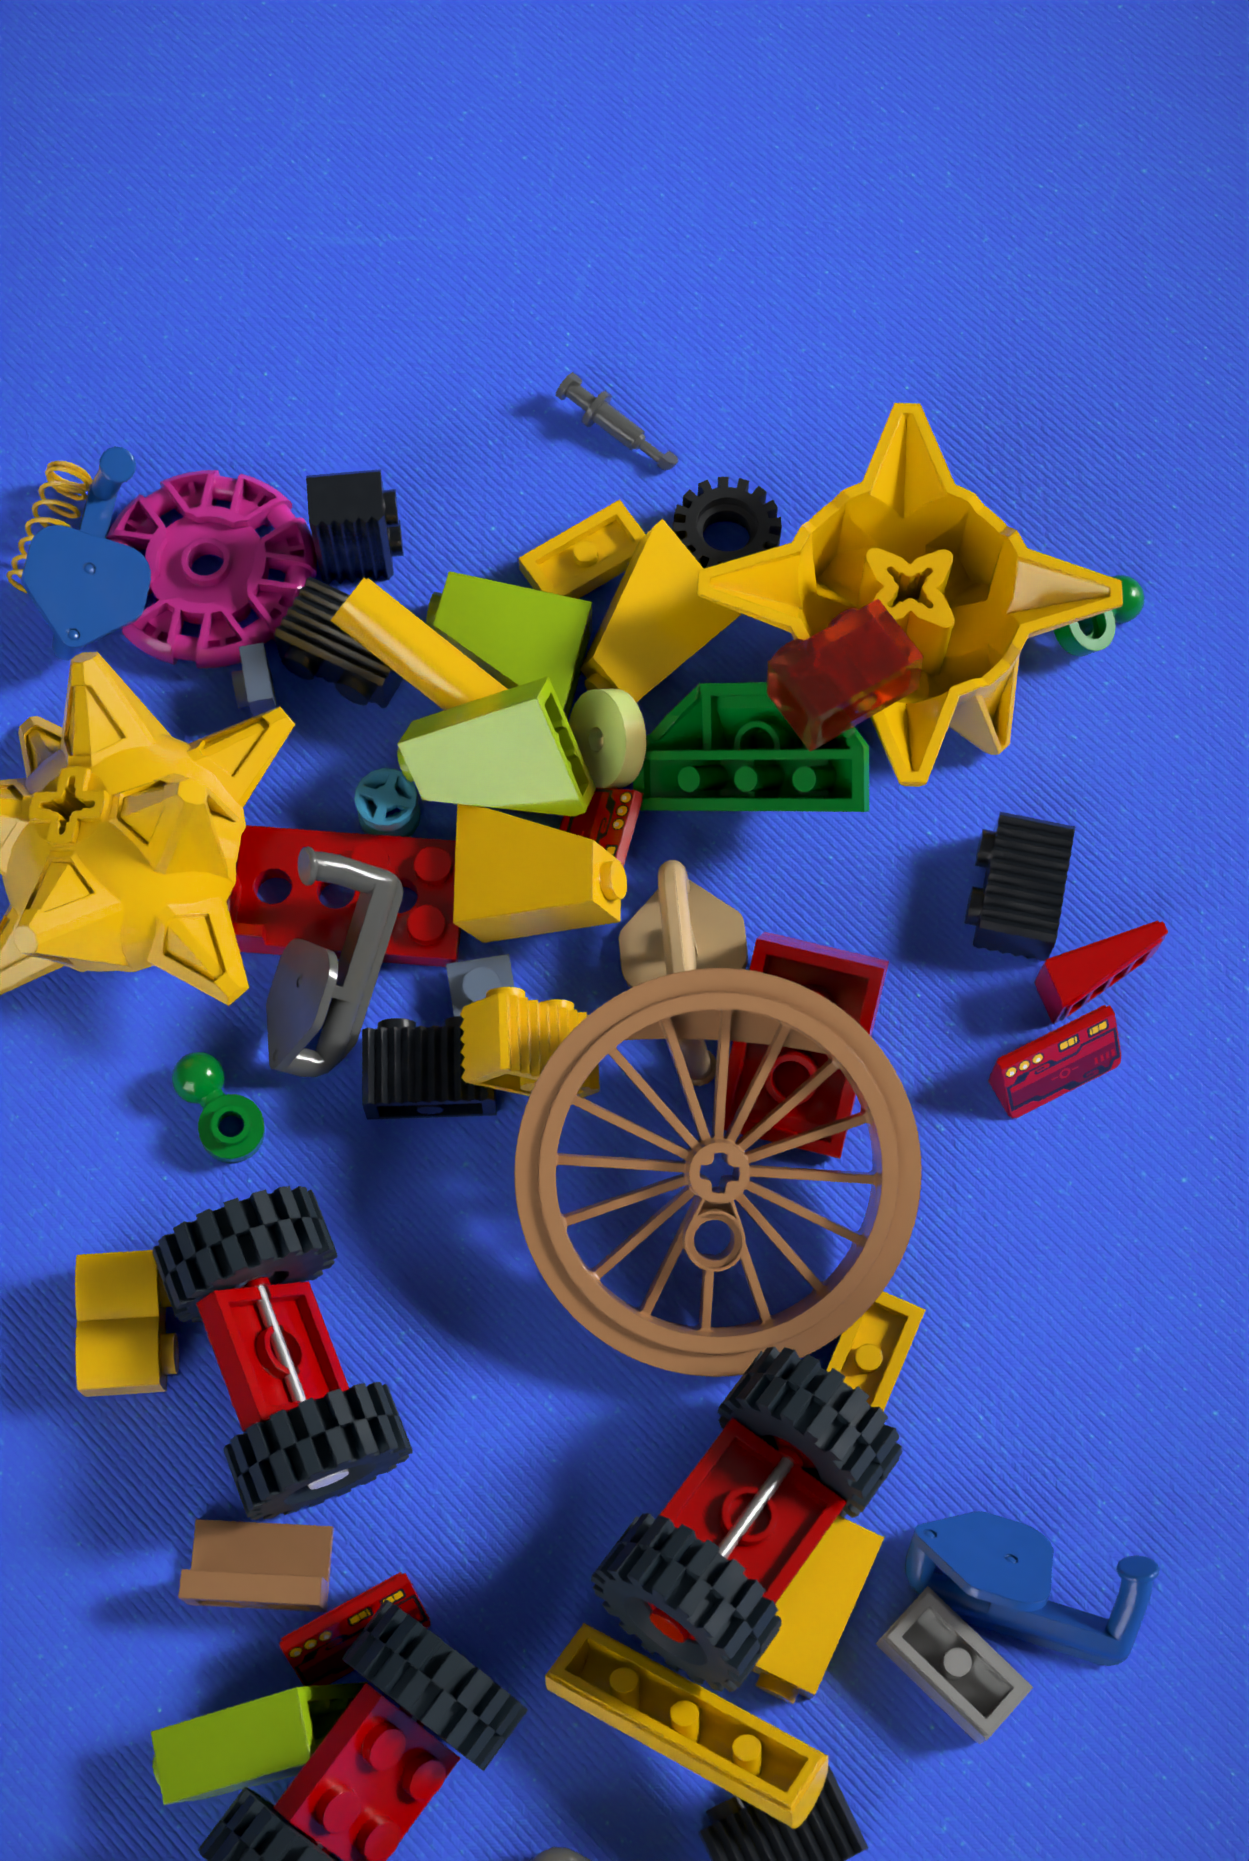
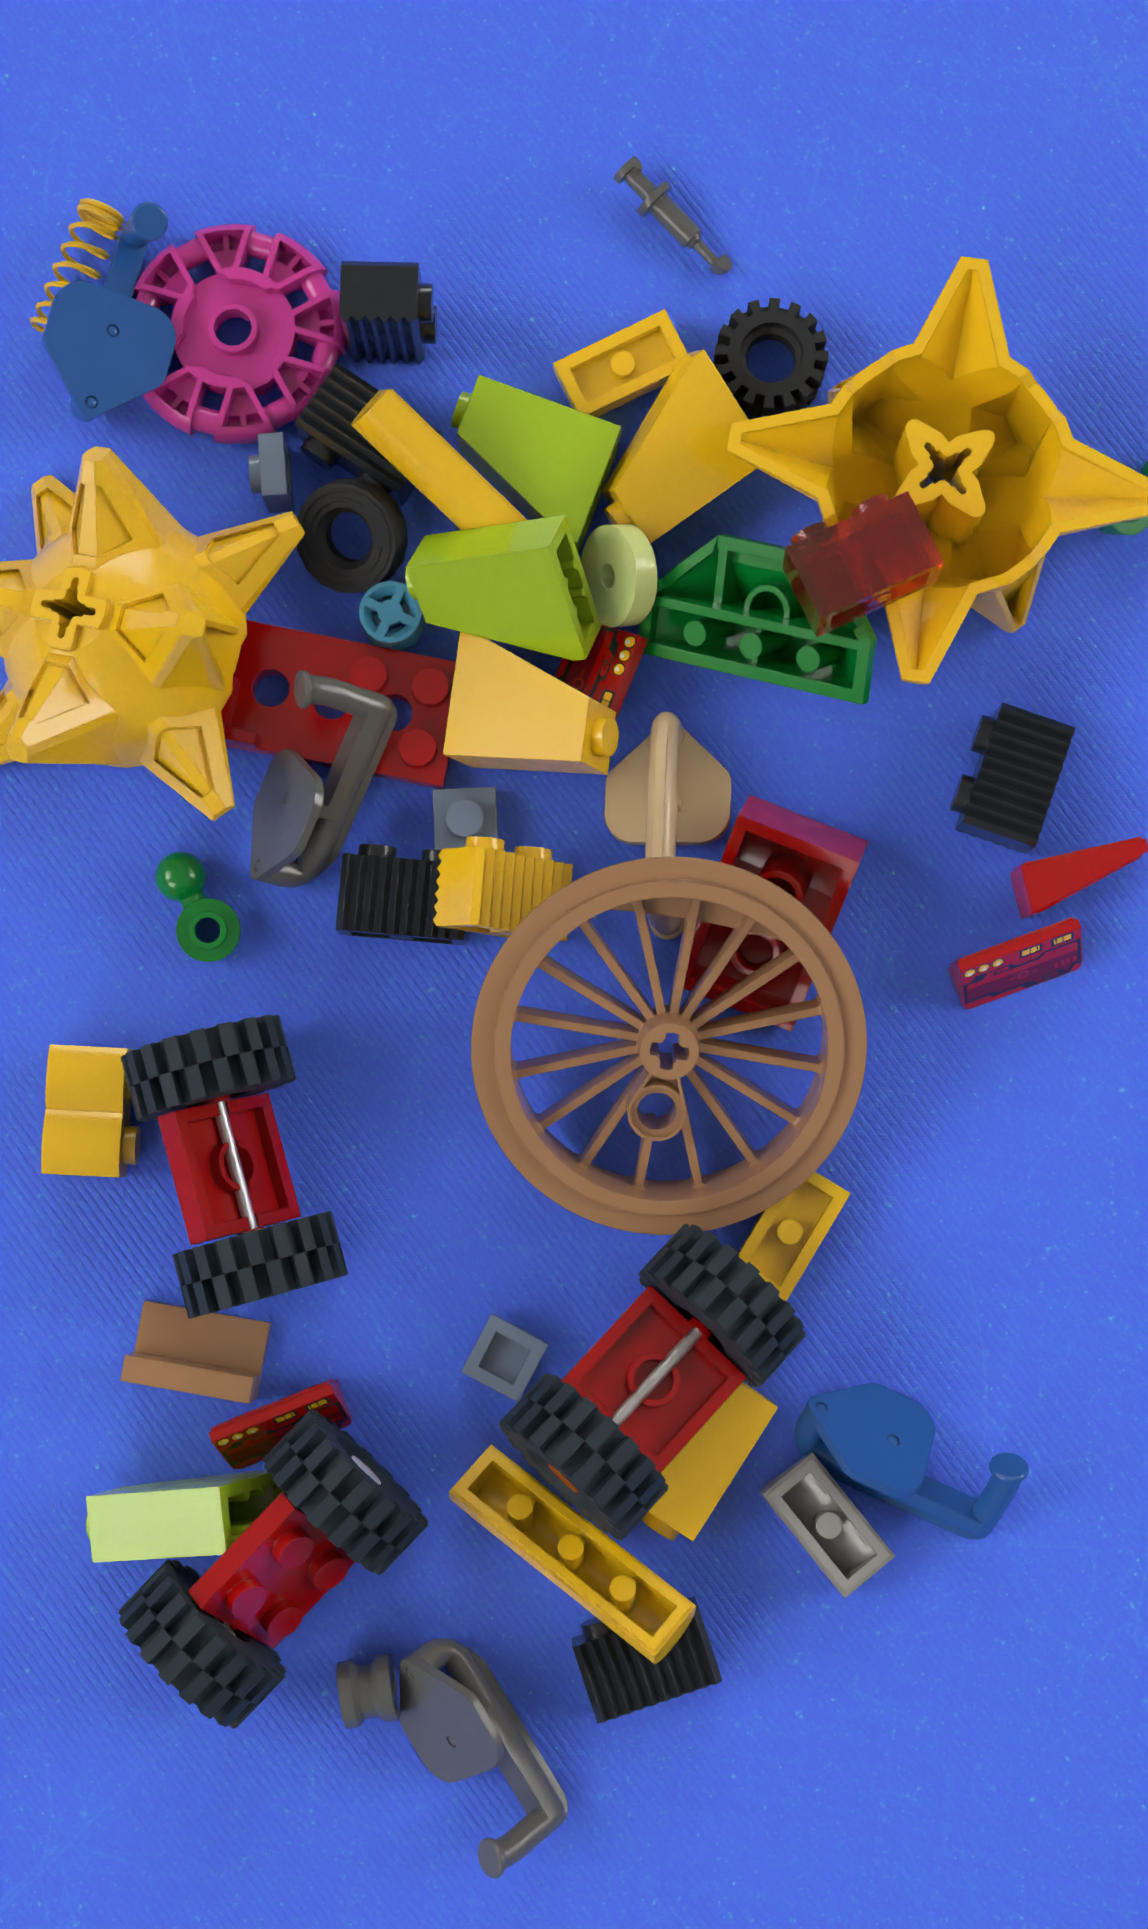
camera: 10 degrees right, 15 degrees up
none -> black tyre [296,478,408,593]
none -> sand blue plate [461,1313,549,1402]

